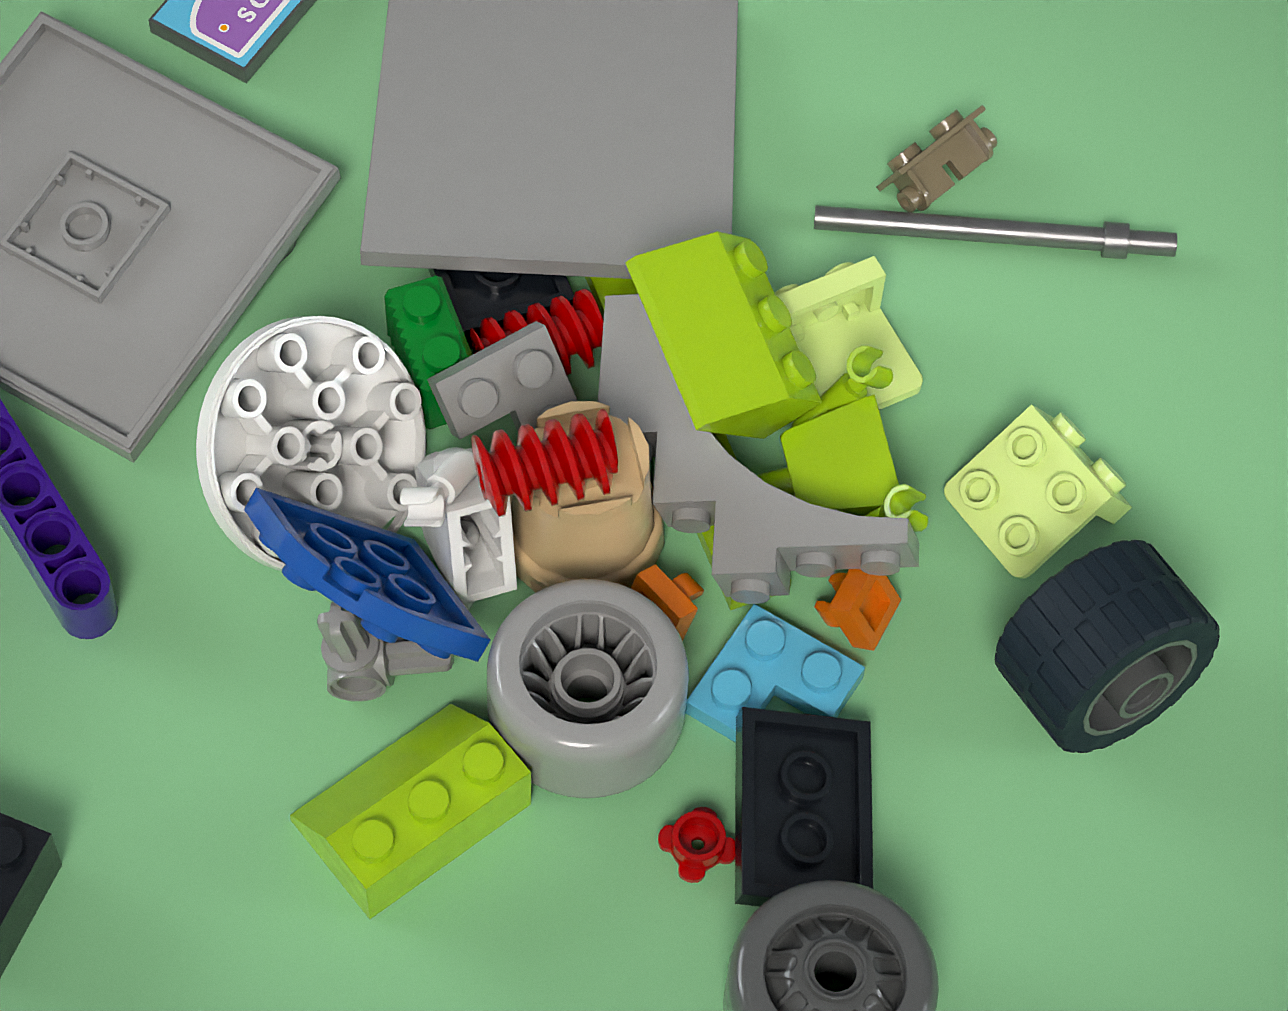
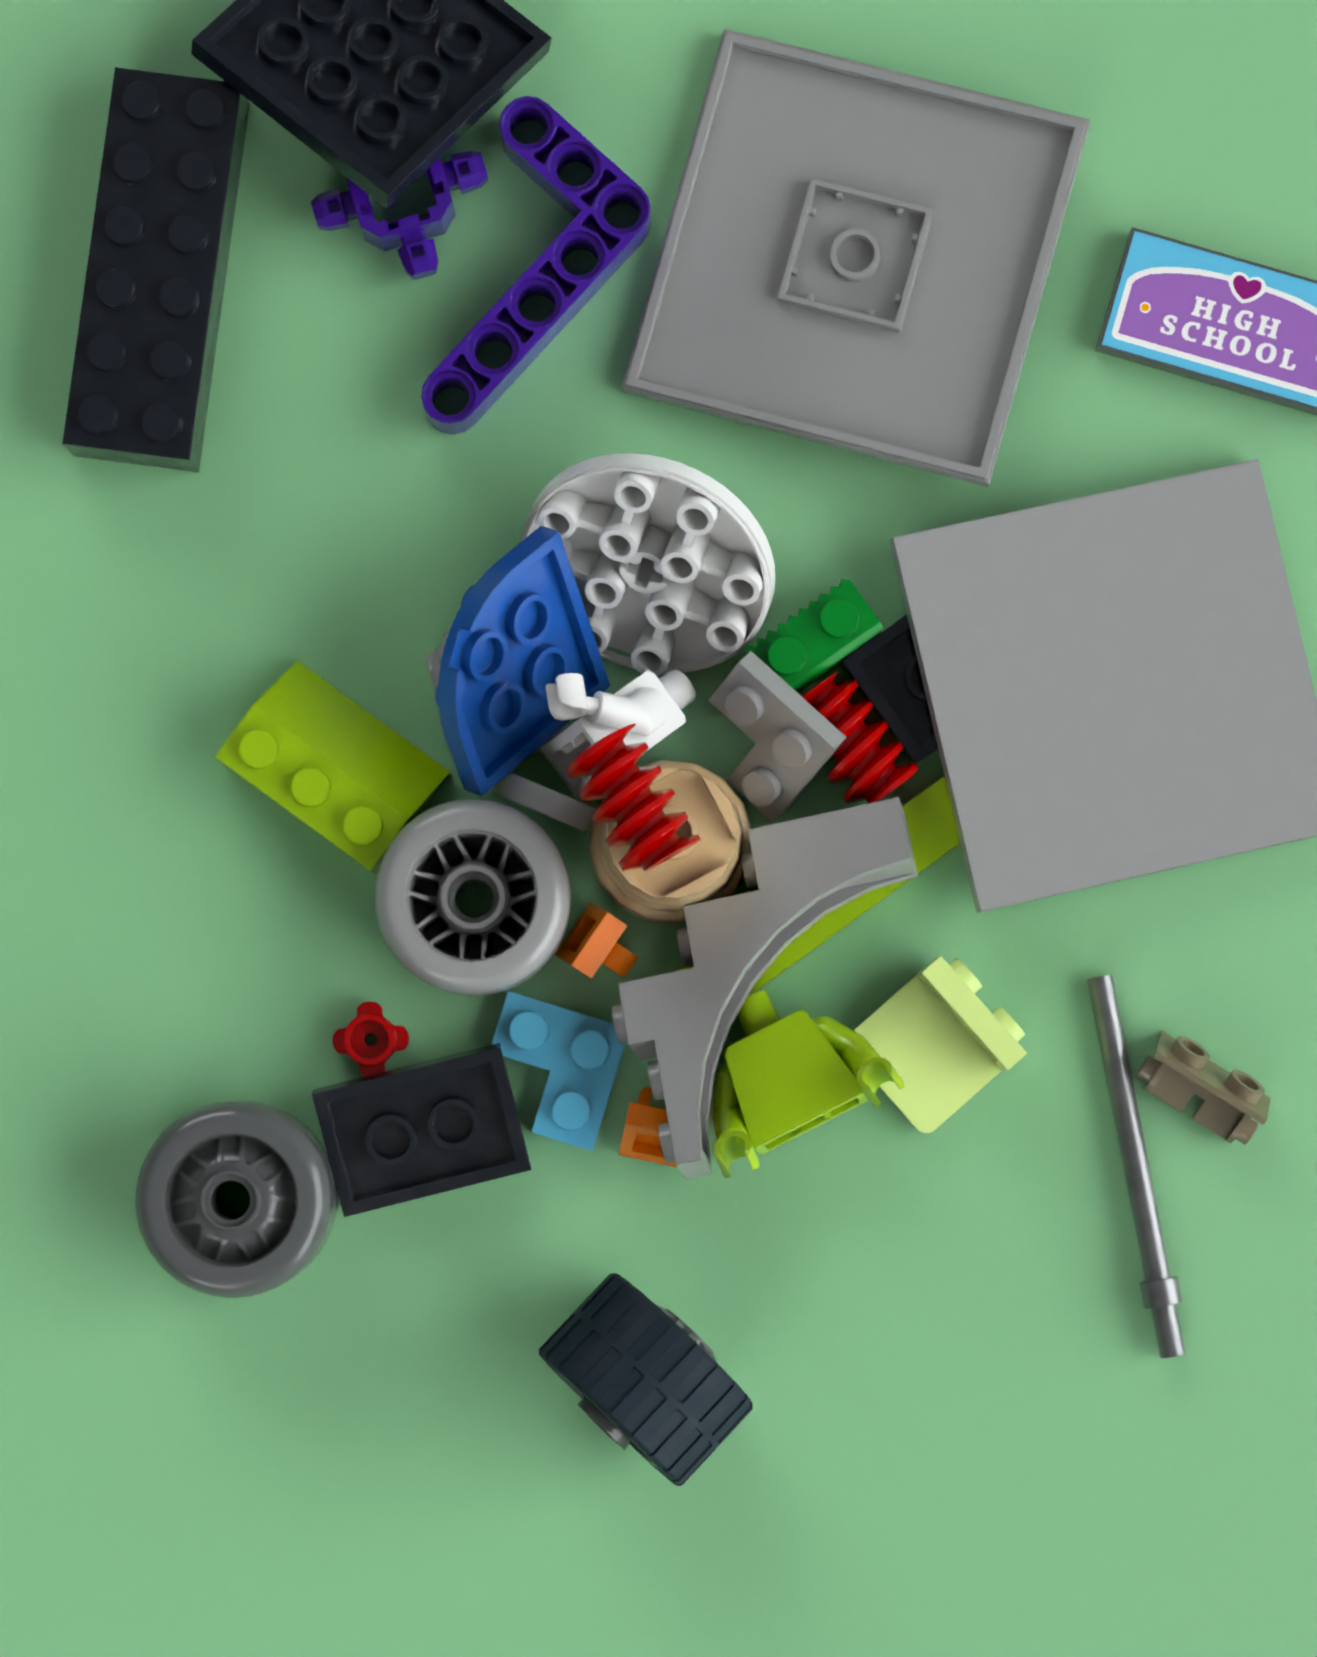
camera: 75 degrees right, 25 degrees up
lime slope [625,231,822,439] -> none
yellowish green bracket [944,404,1132,579] -> none
none -> light grey piece [491,772,596,832]

